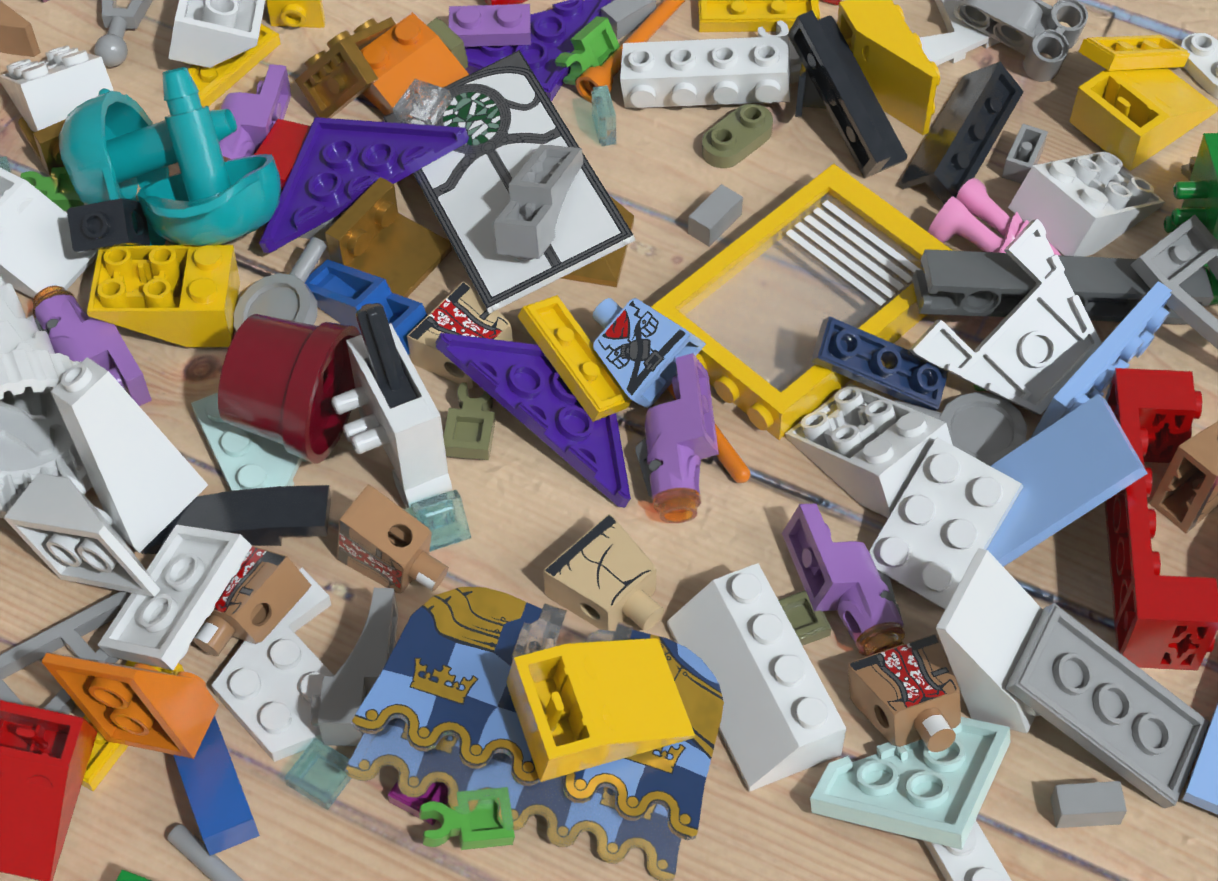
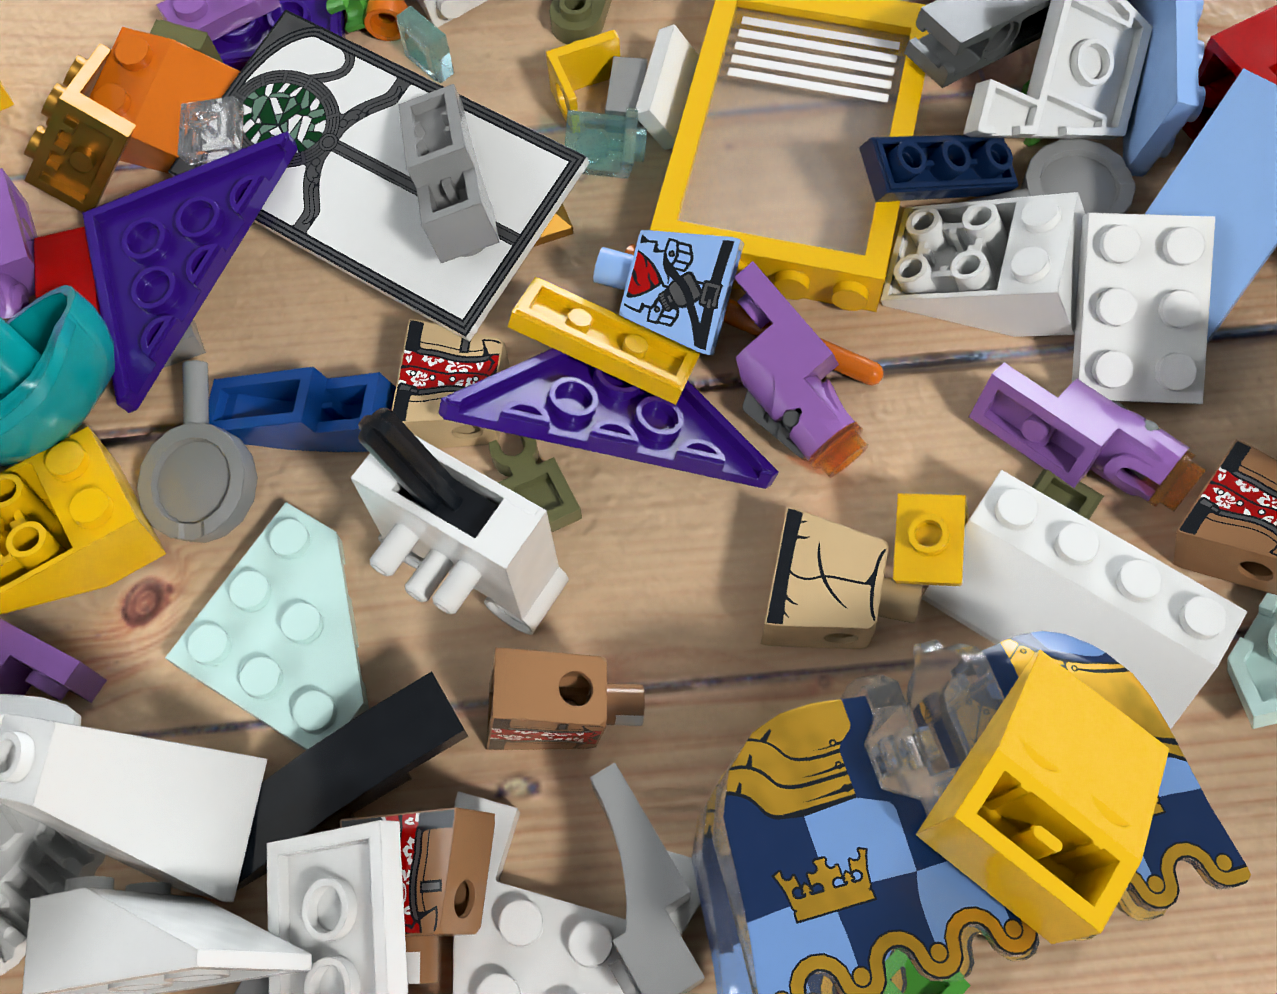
camera: 30 degrees left, 10 degrees up
dark red piece [218,314,361,464] -> none
pearl gold bracket [325,177,452,298] -> none
clear light blue tile [411,490,471,552] -> none
none -> yellow bracket [546,30,621,136]
none -> clear light blue bracket [564,107,647,179]
none -> white tile [634,24,699,150]
none -> yellow bracket [893,493,969,586]

